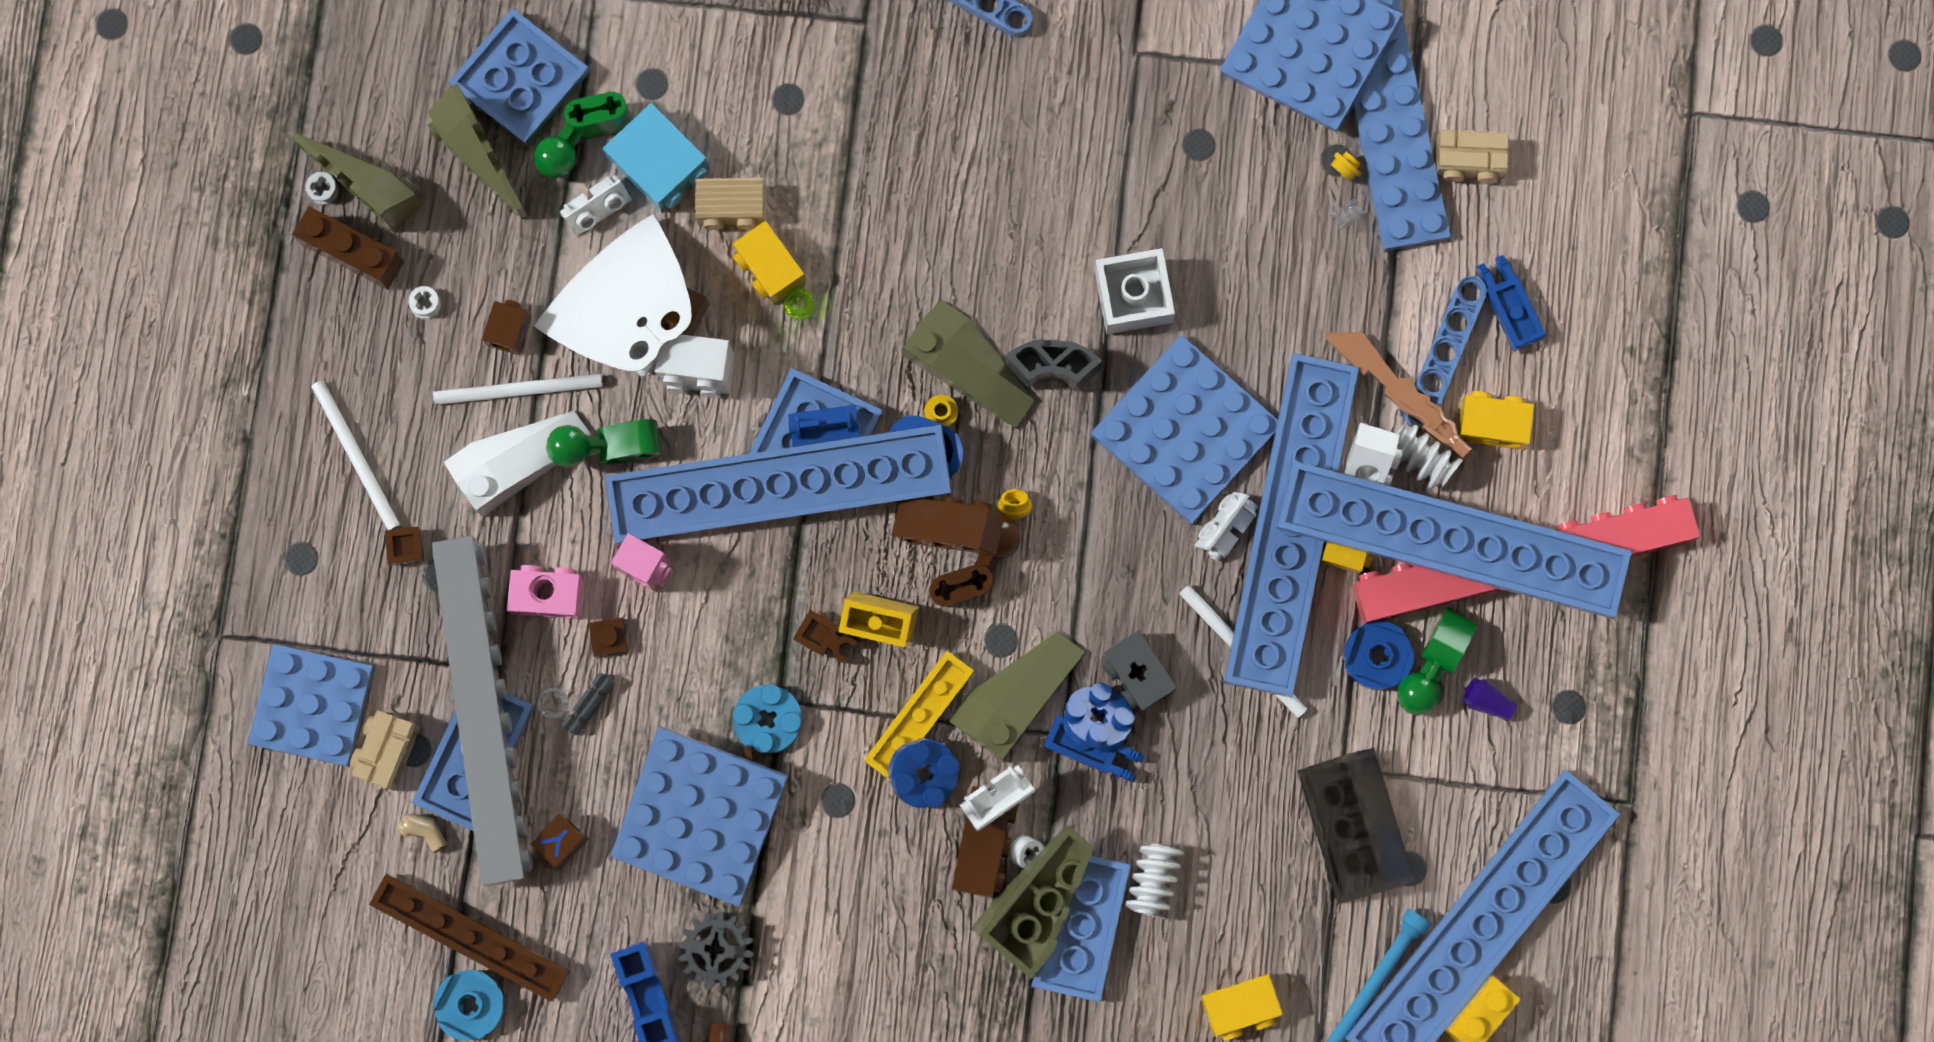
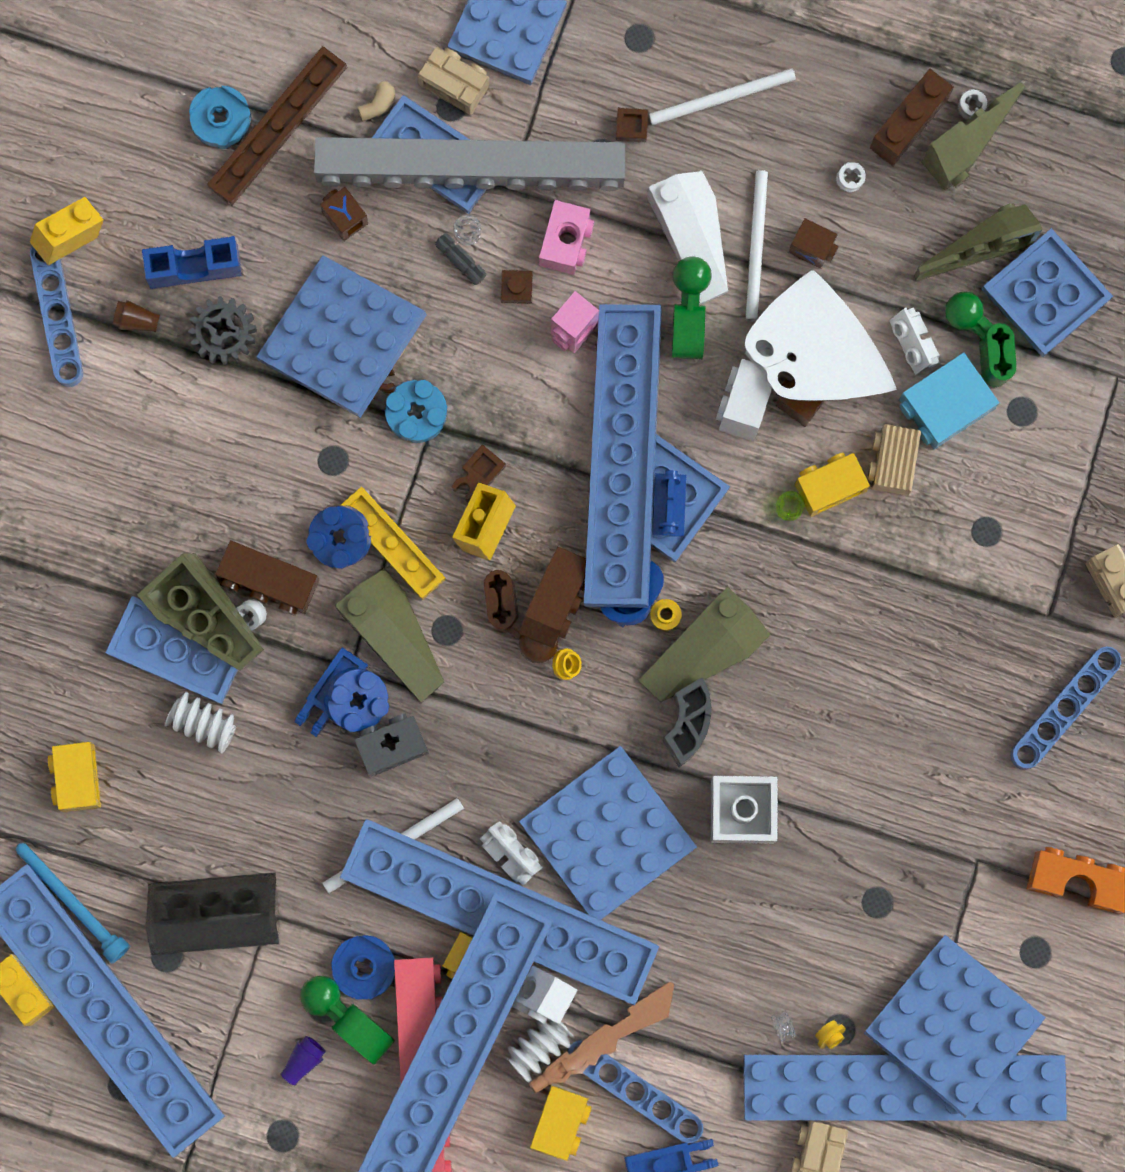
camera: 90 degrees right, 0 degrees up
white hinge [960,765,1035,831] -> none

